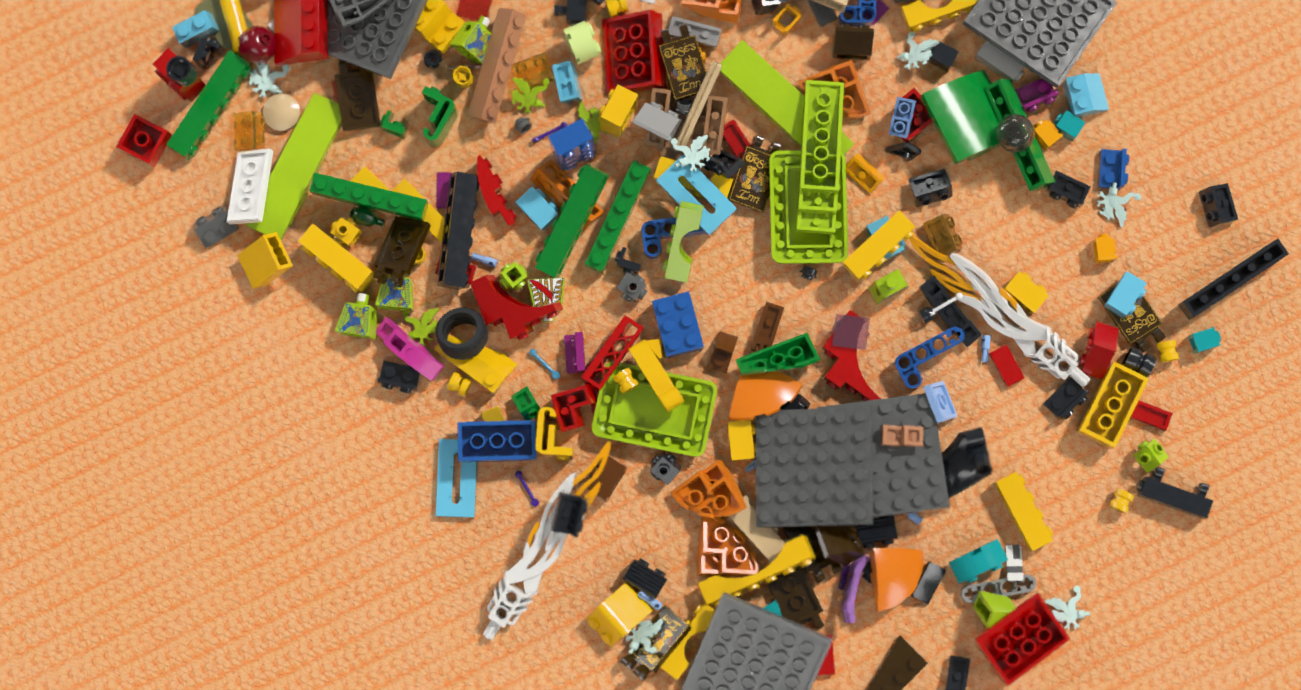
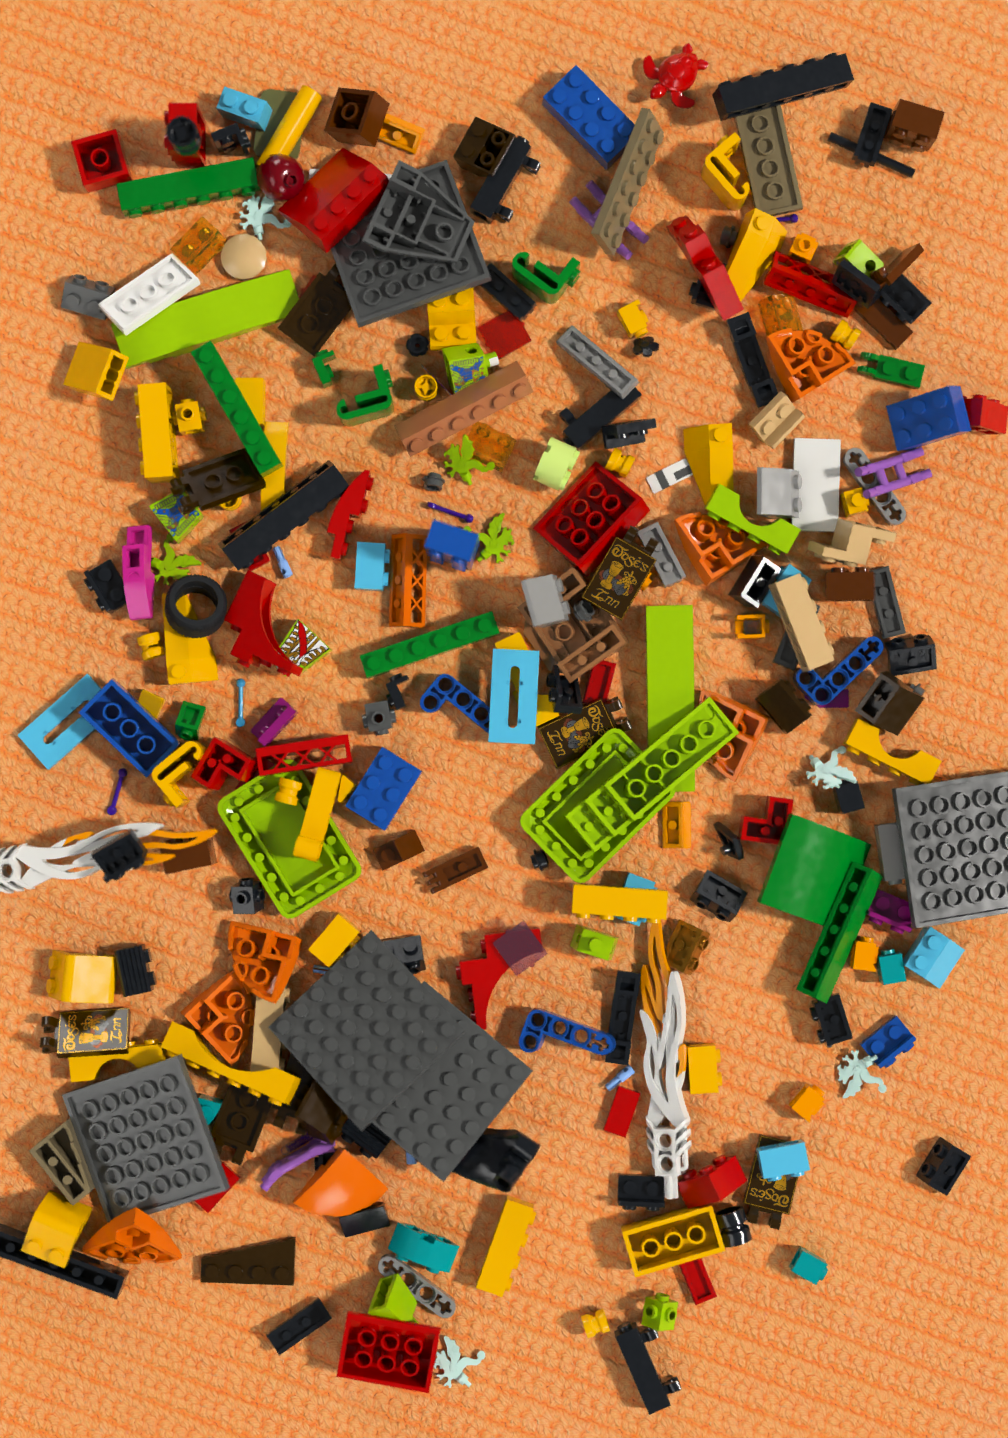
camera: 40 degrees right, 5 degrees up
lime torso [335,293,377,340] -> none
dark green plant [350,206,384,227] -> none
magenta sticker [436,172,452,208] -> none
lime brick [499,261,527,292] -> none
green brick [535,164,610,278] -> none
medium azure hinge [552,61,583,104] -> none
yellow brick [598,85,638,139] -> none
light aqua piece [626,619,663,654] -> none
light blue pin [638,591,662,611] -> none
lime arch [662,201,704,283] -> none
light aqua piece [671,135,710,172] -> none
tan axle [677,61,722,146] -> none
orange brick [729,371,802,421] -> none
green wedge [735,333,821,375] -> none
nougat slope [881,425,923,447] -> none
medium blue slope [888,97,916,138] -> none
hinge [919,292,963,324] -> none
light blue tile [923,381,957,423] -> none
clear smoke cylinder [996,114,1035,153] -> none
white sticker [1006,545,1023,581] -> none
yellow wheel [1156,340,1180,363] -> none
black brick [1178,238,1289,320] -> none

